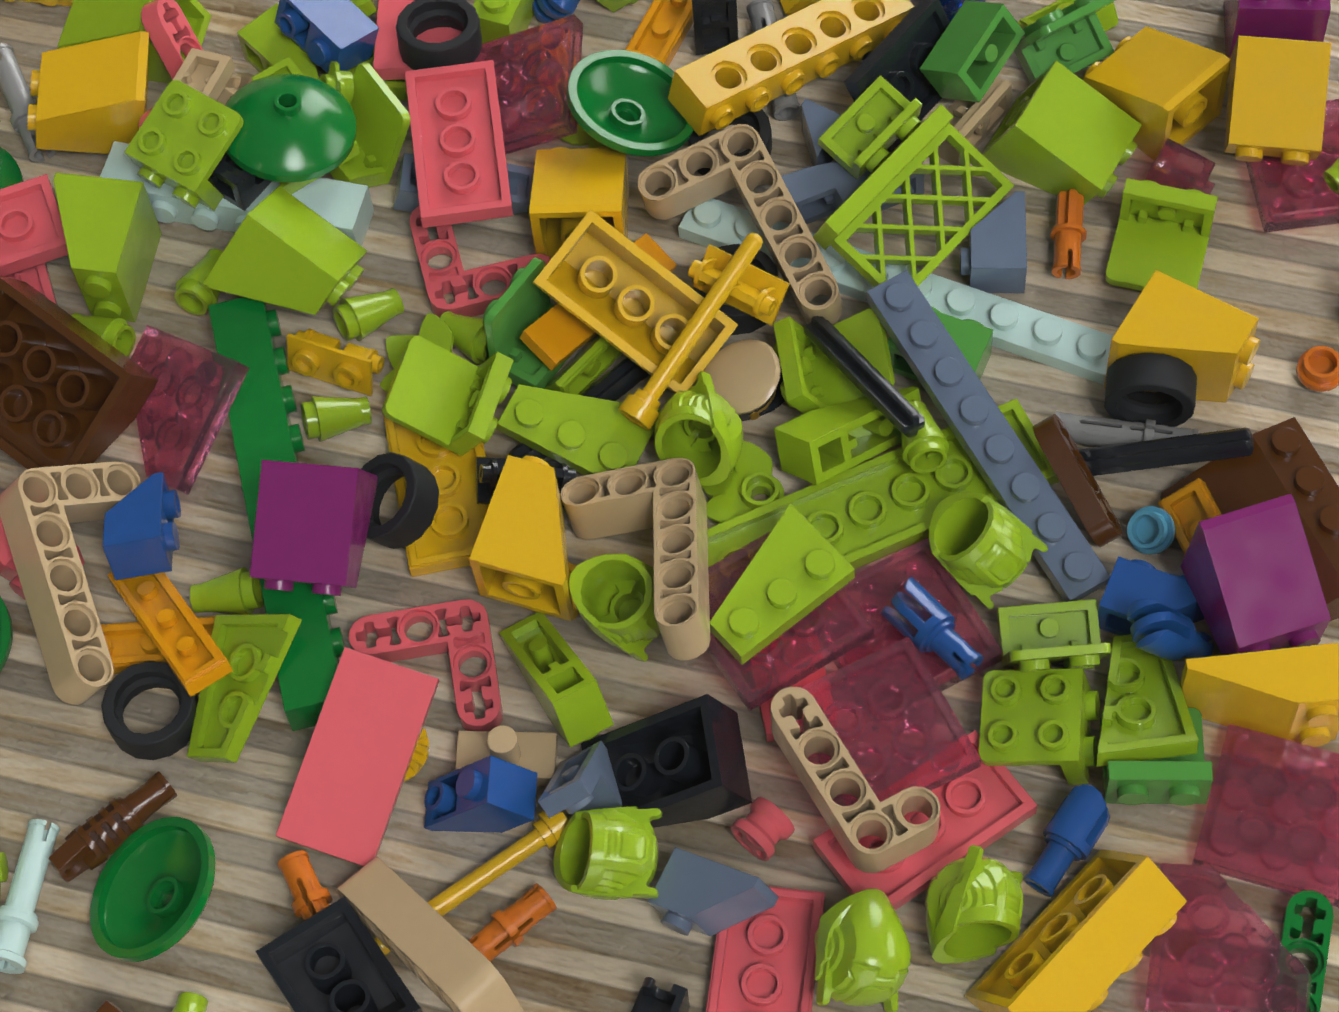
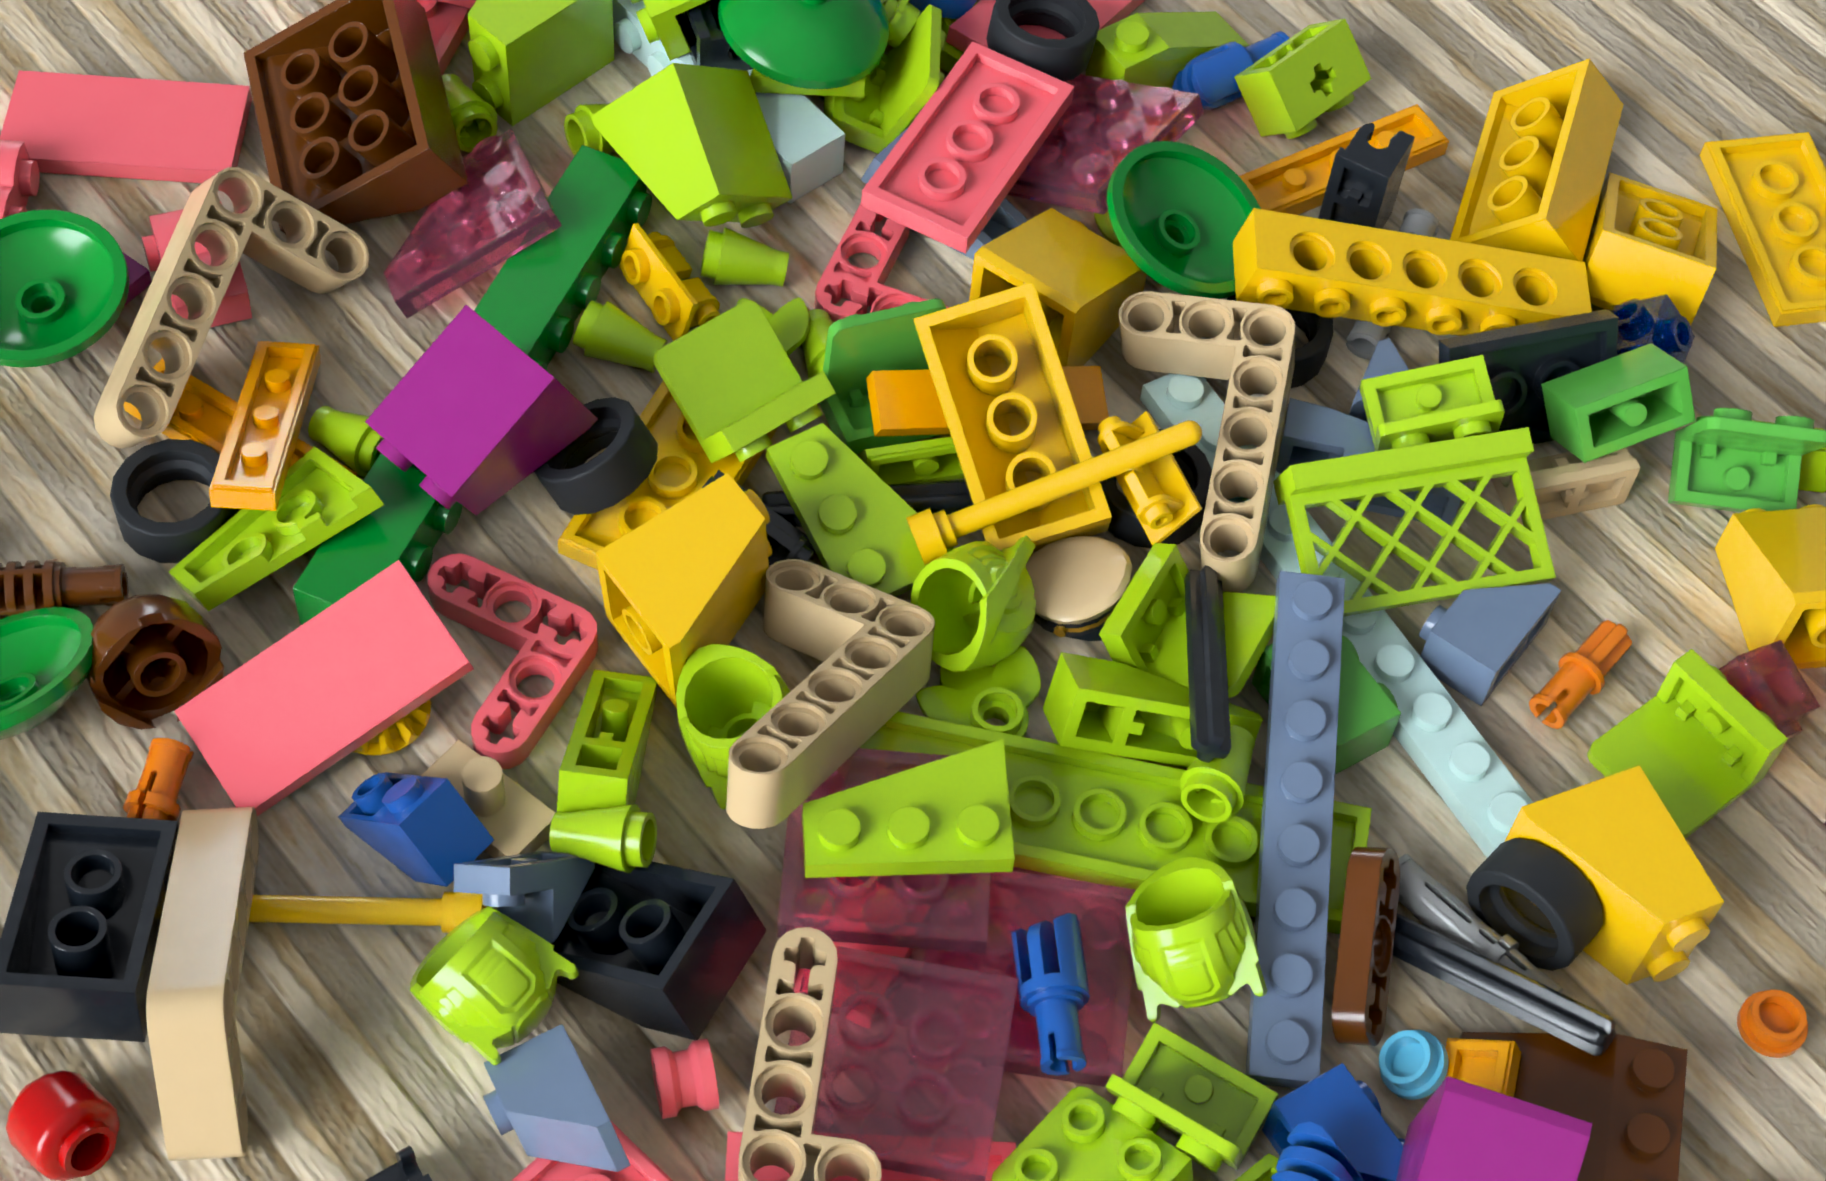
camera: 25 degrees right, 5 degrees down
blue slope [103,472,181,580] -> none
orange pin [468,883,557,962] -> none
lime slope [981,60,1142,205] -> none
none -> reddish brown cylinder [86,593,224,730]
none -> lime cone [549,804,657,873]

